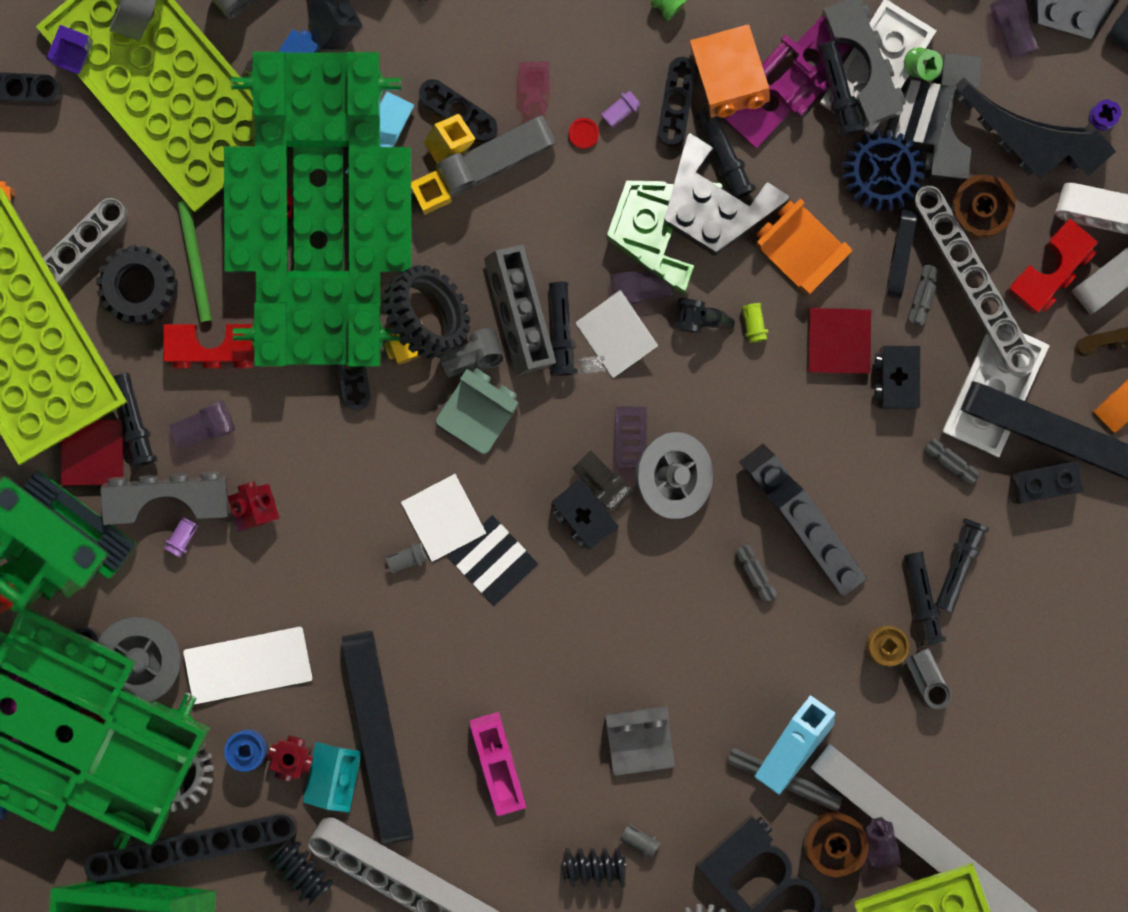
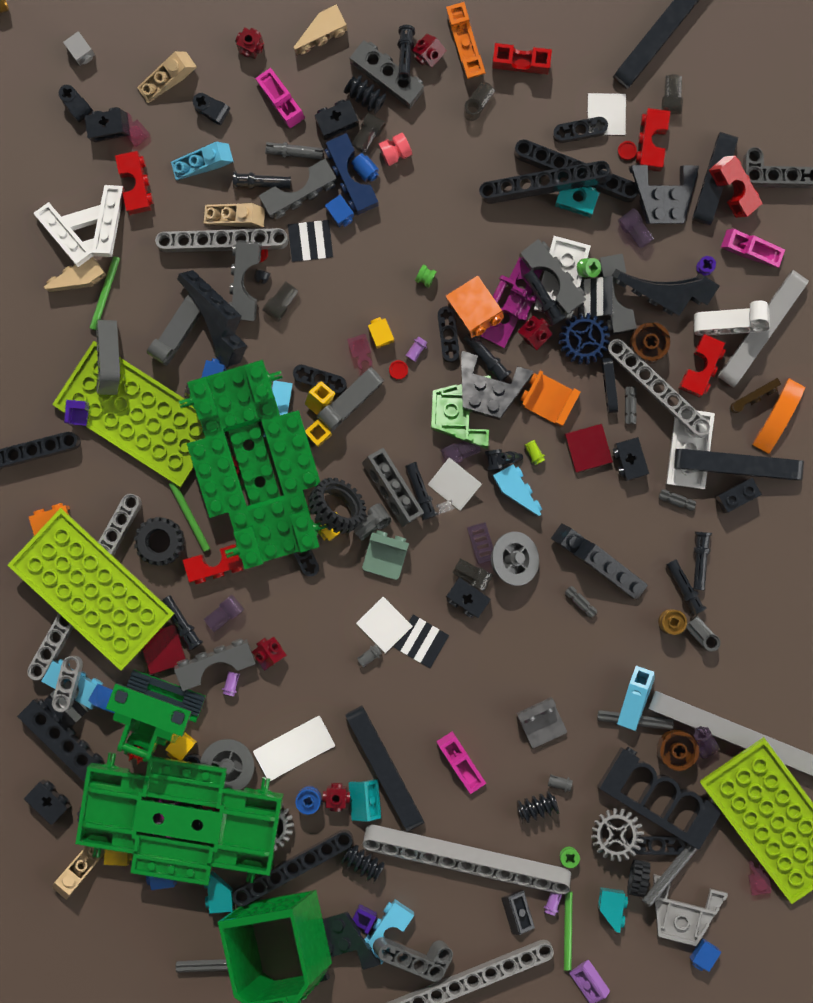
camera: 10 degrees left, 0 degrees up
none -> yellow brick [165,731,197,761]
none -> teal slope [204,871,235,913]
none -> yellow brick [368,317,394,349]
none -> medium azure slope [492,464,542,517]
none -> dark red brick [517,315,552,350]

